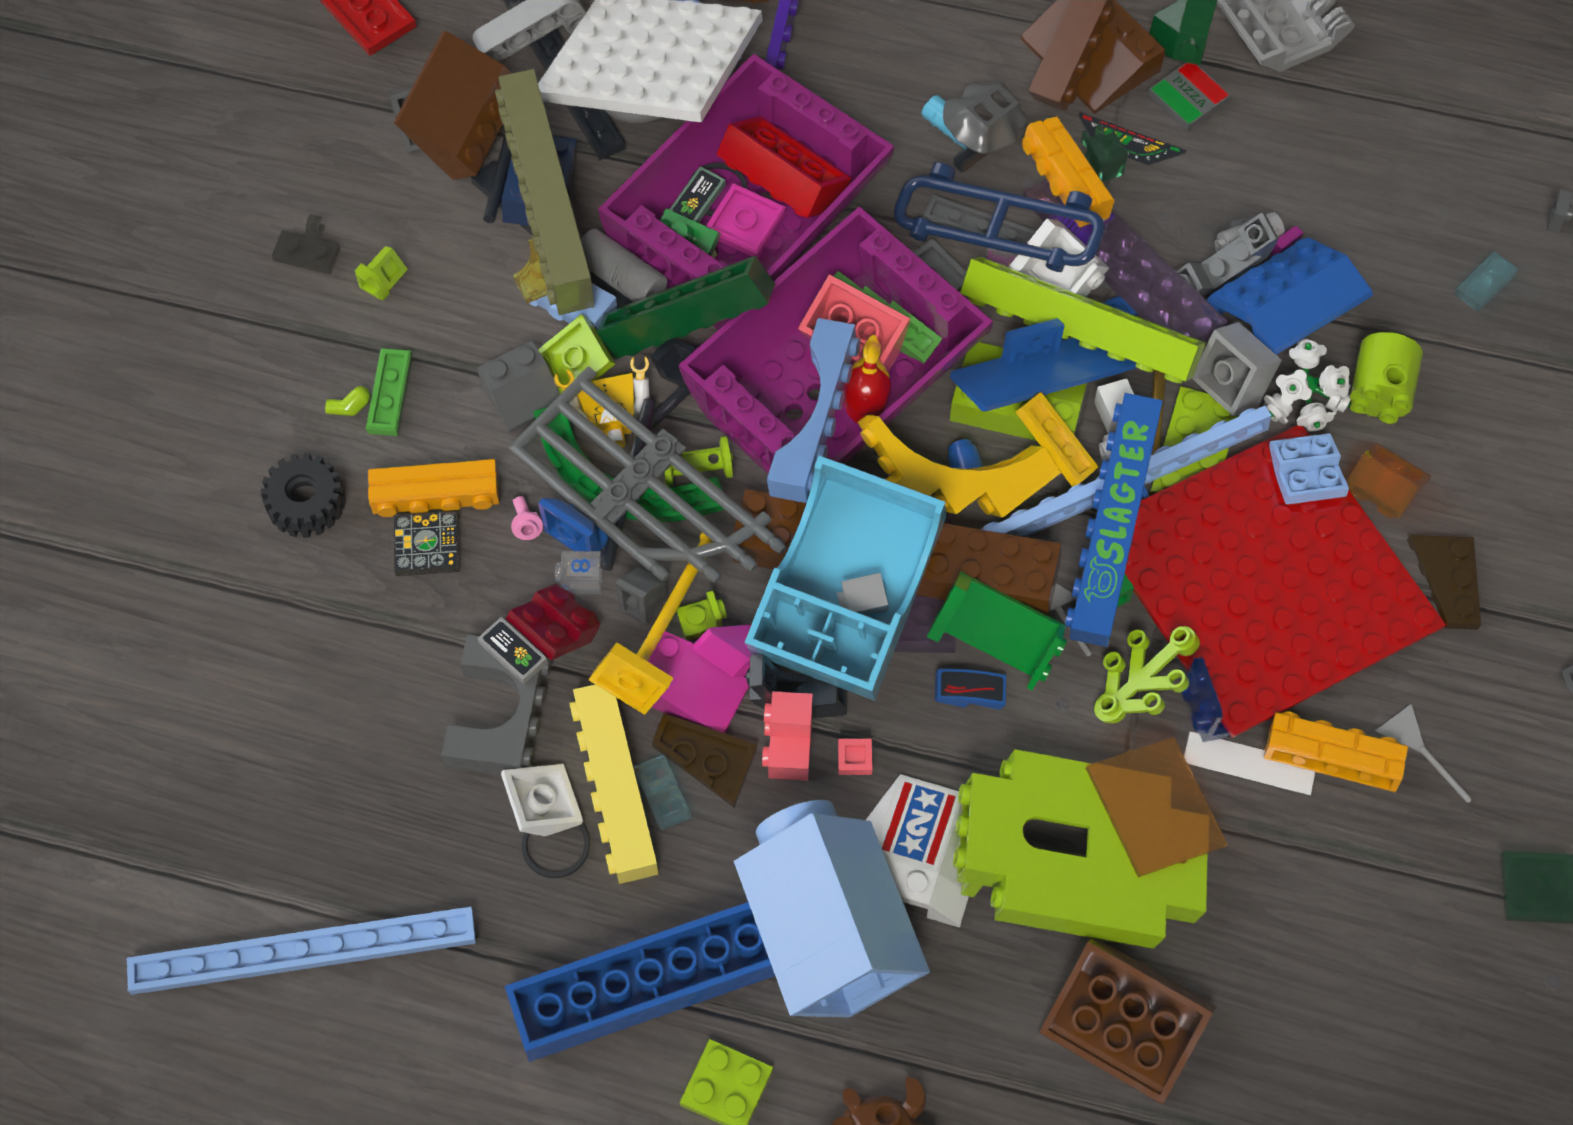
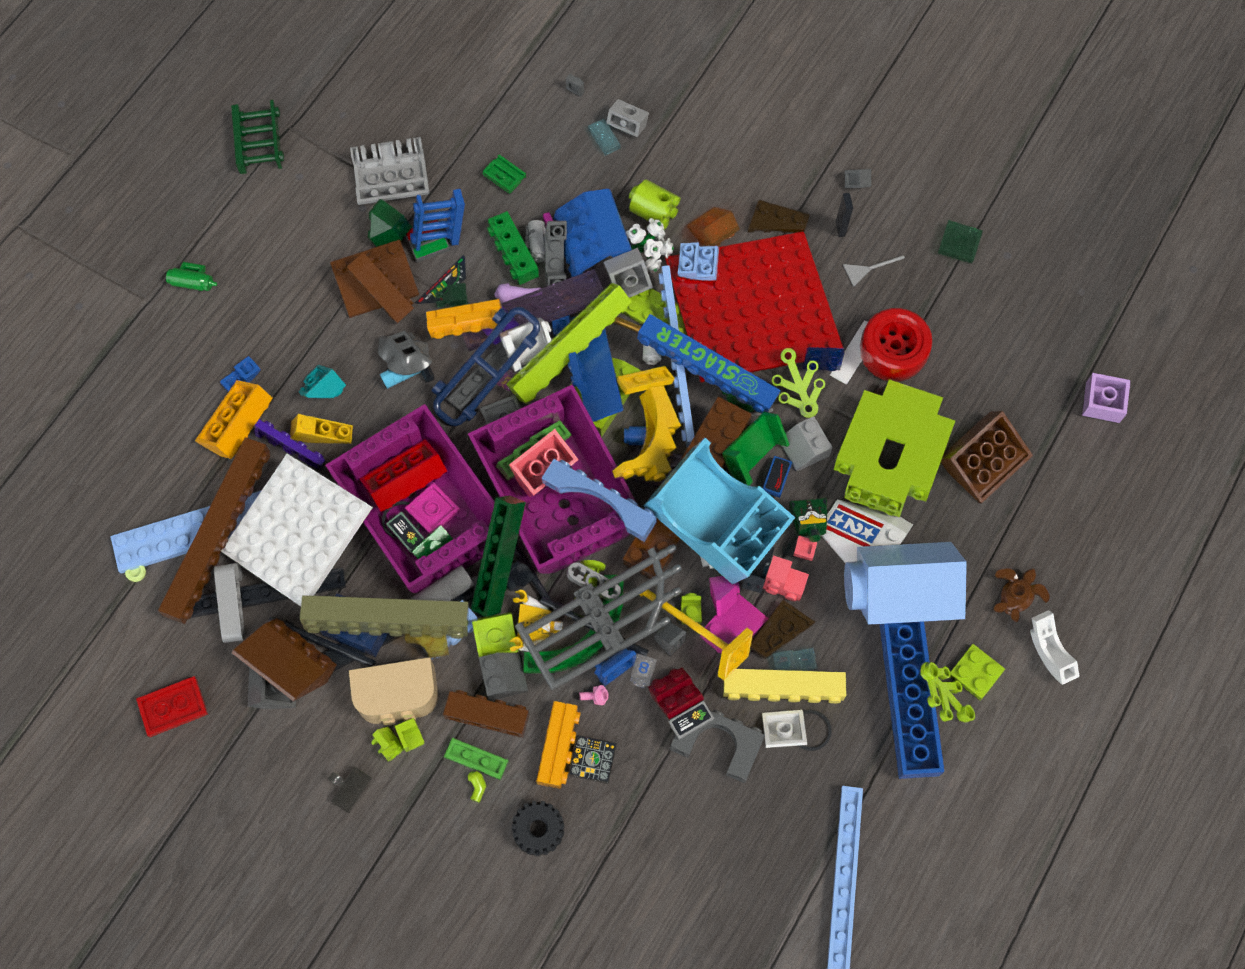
camera: 75 degrees left, 5 degrees up
light grey brick [837,573,888,616] -> none
red hair [843,335,891,425] -> none
clear orange piece [1086,737,1228,878] -> none
white brick [1094,378,1134,433] -> none
light orange brick [1264,712,1408,792] -> none
none -> yellow slope [290,414,353,444]
none -> teal slope [299,365,346,398]
none -> tan brick [349,657,438,726]
none -> lime panel [395,718,425,752]
none -> blue fence [410,189,465,251]
none -> reddish brown brick [443,690,529,738]
none -> green plate [482,154,526,194]
none -> green brick [487,211,539,285]
none -> lavender piece [494,283,542,304]
none -> light grey beam [567,563,621,601]
none -> light grey brick [606,99,649,137]
none -> light grey slope [782,416,832,472]
none -> dark green torso [789,498,827,542]
none -> black tile [836,193,853,237]
none -> red wheel [860,308,932,382]
none -> lime plant [920,662,975,723]

